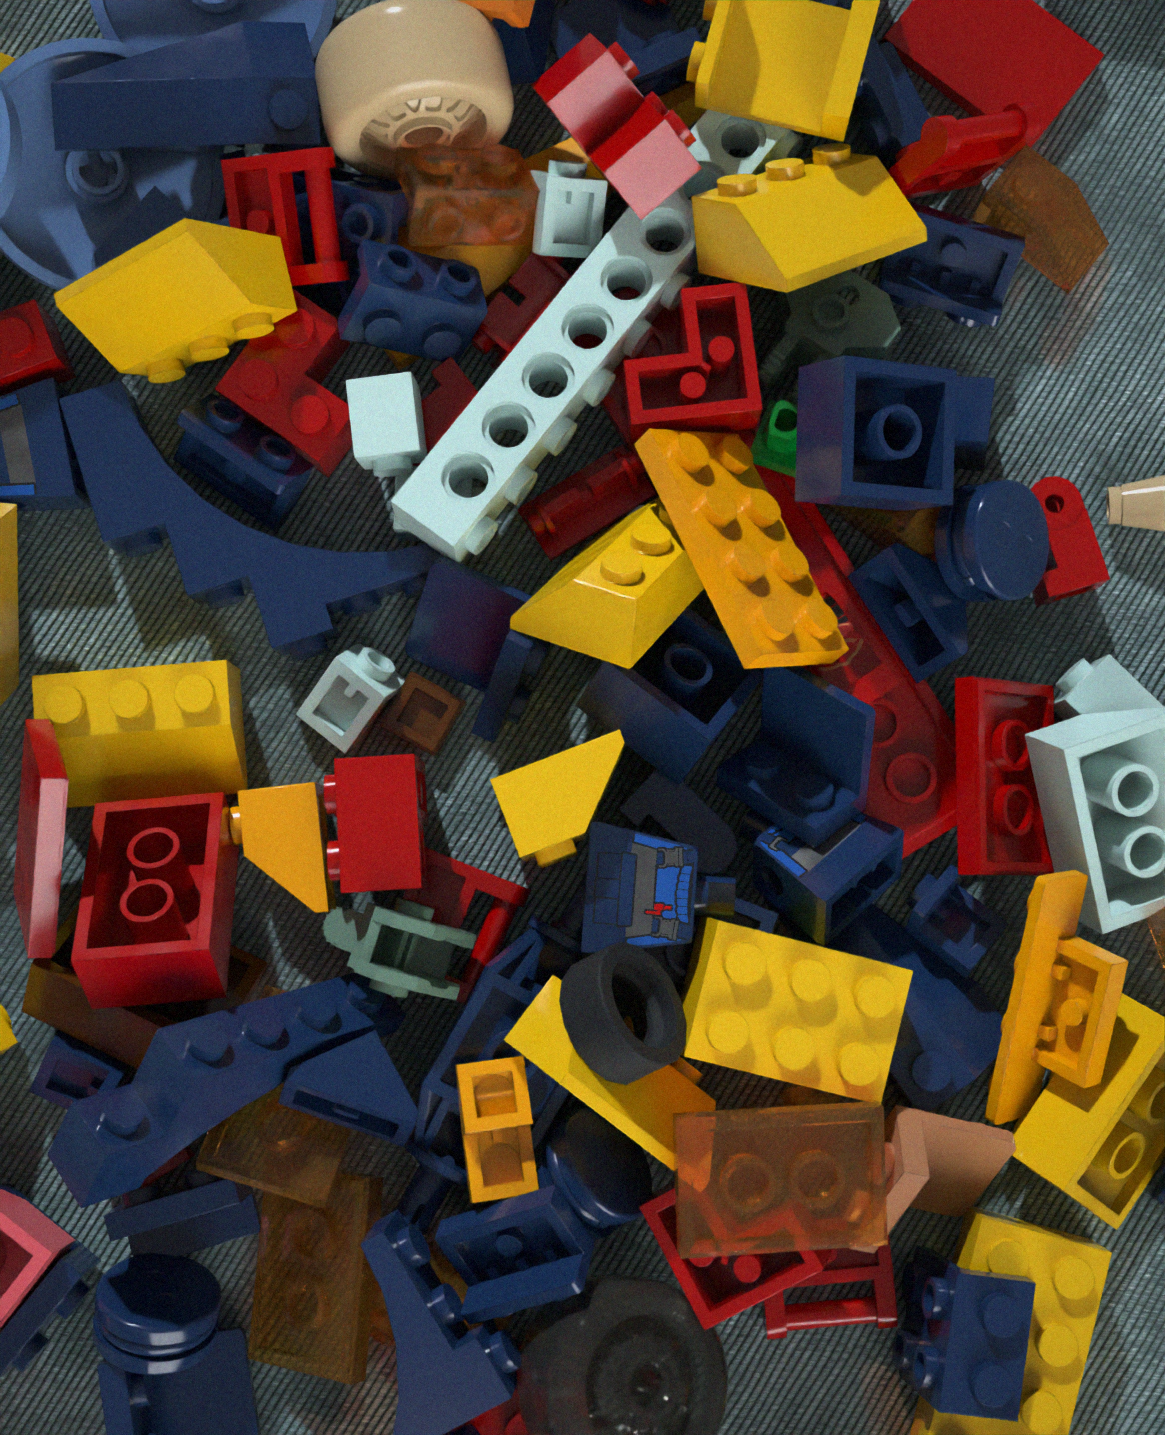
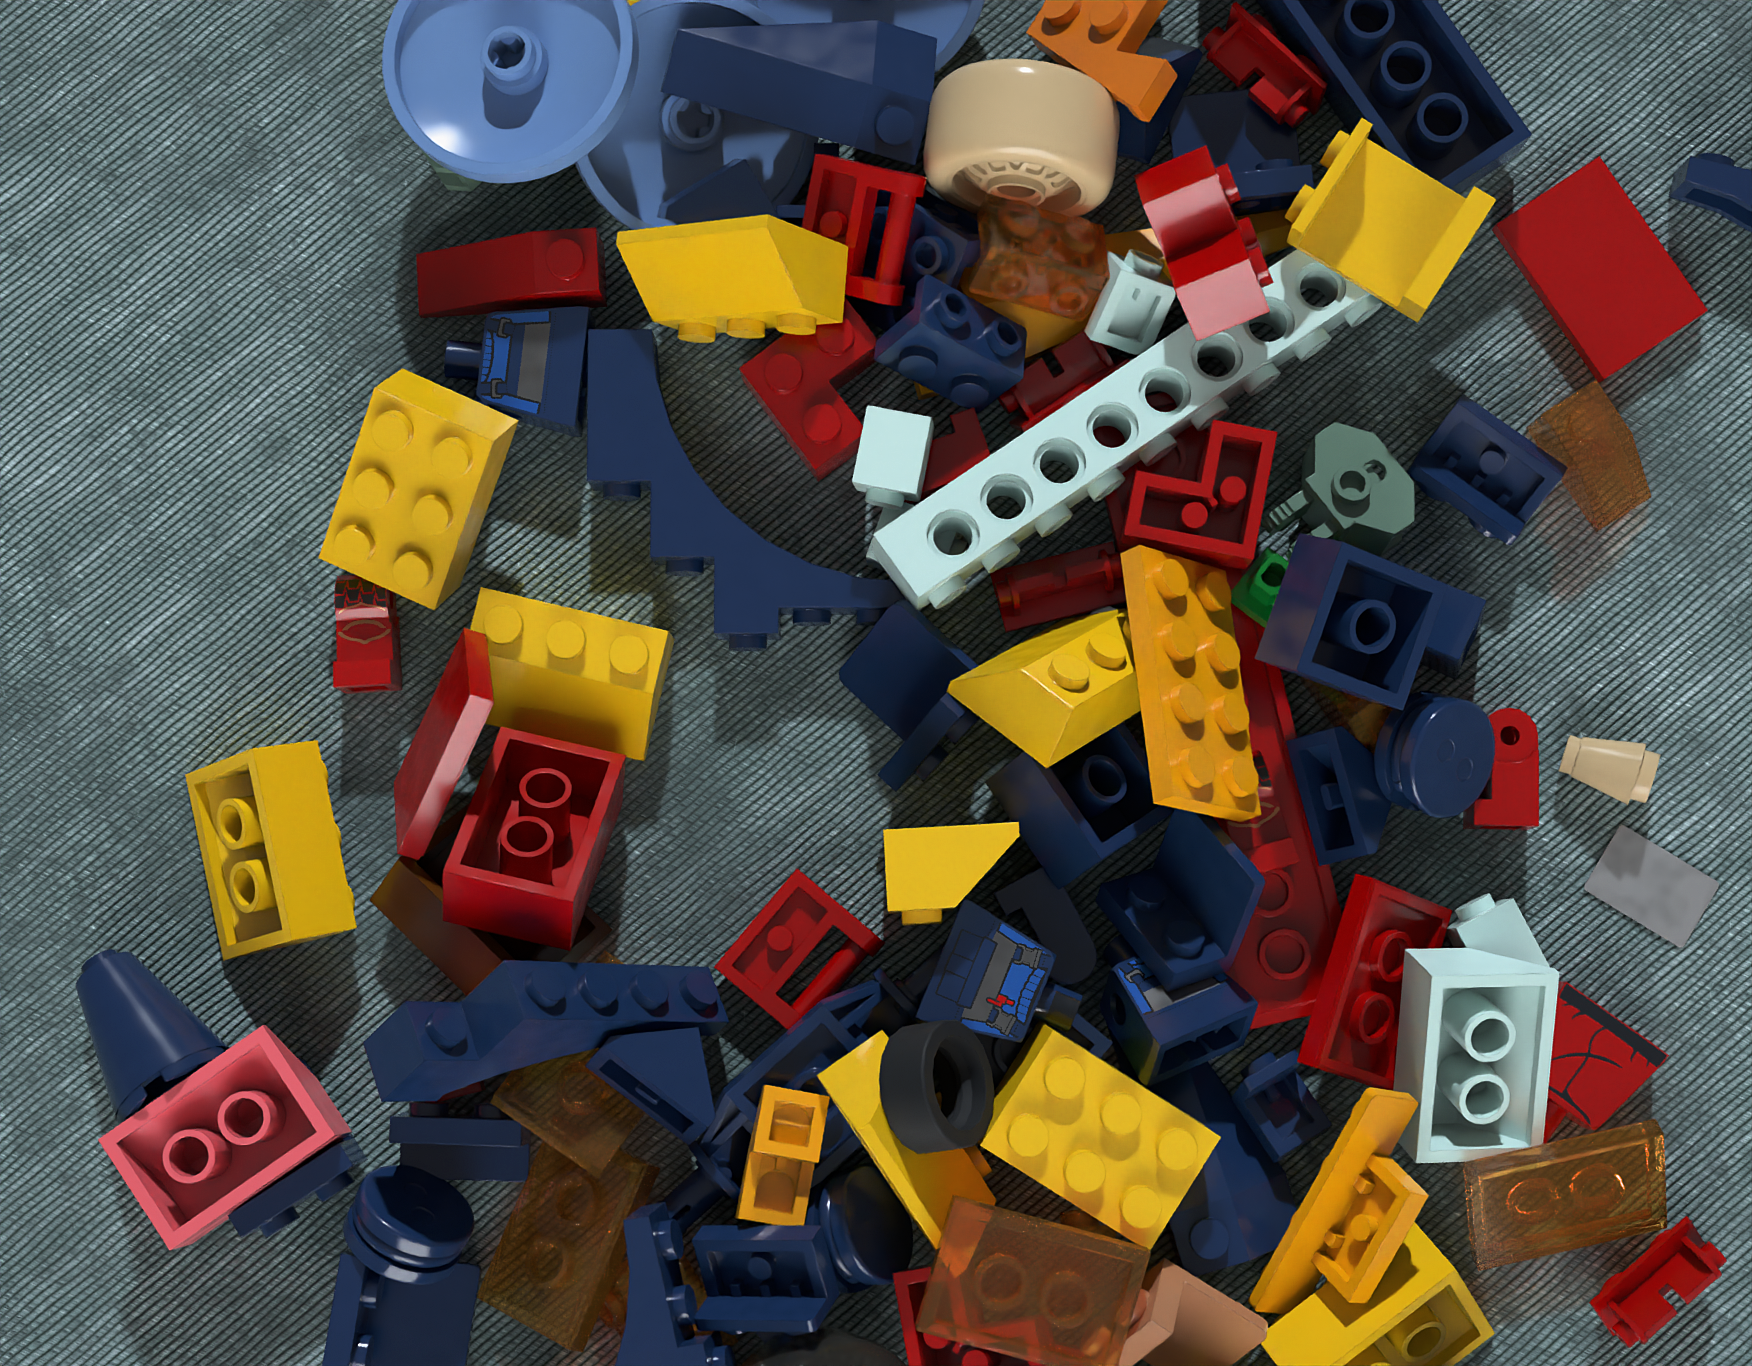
camera: 25 degrees right, 0 degrees up
dark blue bracket [29,1030,129,1110] -> none
dark blue bracket [173,393,314,531] -> none
light orange slope [229,782,336,913] -> none
light aqua bracket [296,644,405,754] -> none
sand green hinge [322,897,476,1000] -> none
red brick [324,754,429,893] -> none
reddish brown tile [379,671,467,758] -> none
yellow slope [691,143,927,293] -> none
dark blue bracket [853,33,930,171] -> none
red plate [888,101,1041,199] -> none

